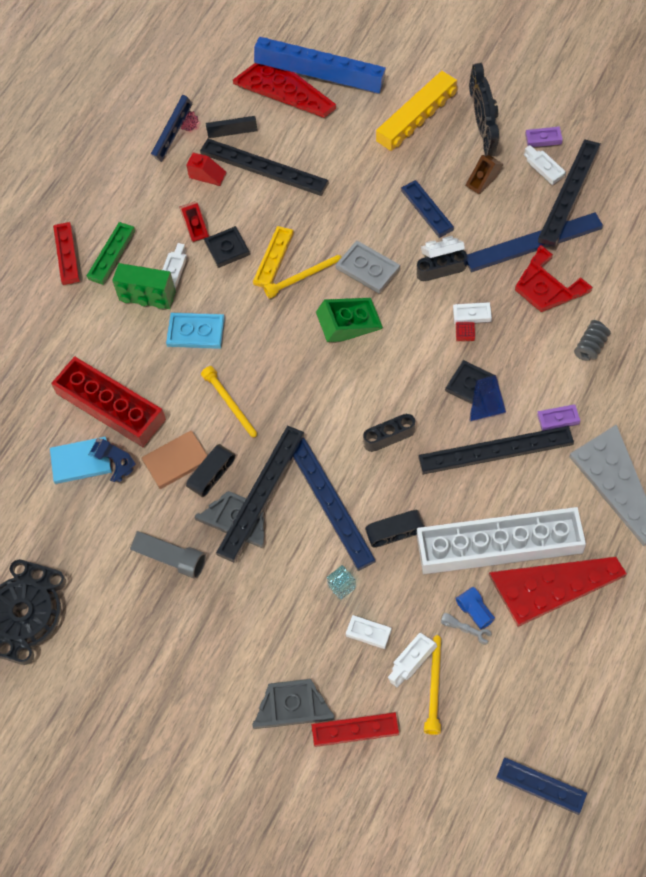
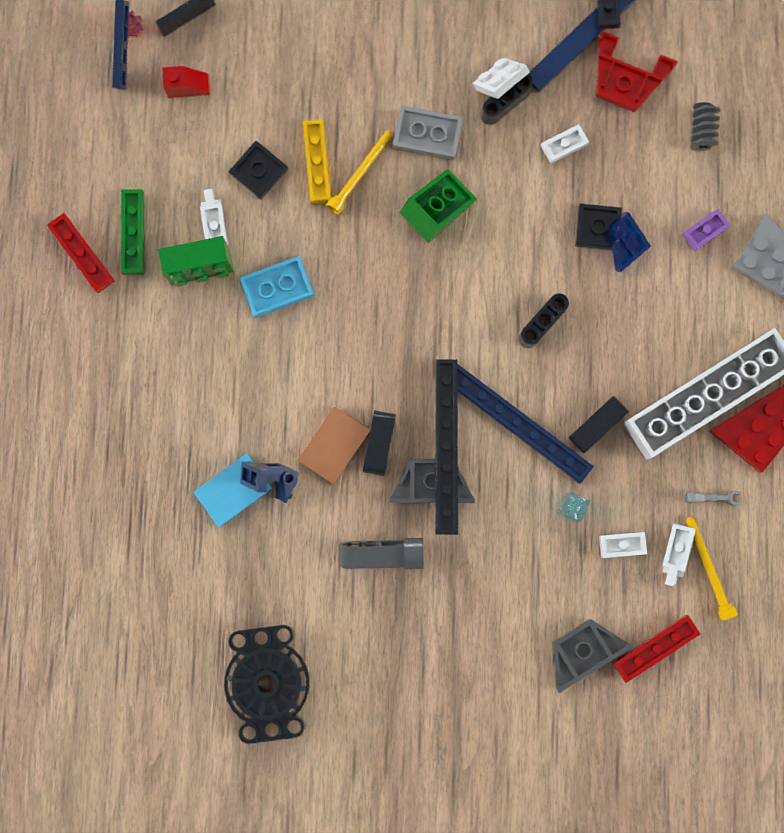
camera: 30 degrees left, 20 degrees up
red brick [51,356,166,448] -> none
red slope [179,201,209,242] -> none
black tile [200,138,329,196] -> none
yellow piece [201,366,257,438] -> none
dark blue tile [401,180,454,238] -> none
black tile [418,426,574,475] -> none
blue piece [455,586,495,630] -> none
tile [456,322,475,341] -> none

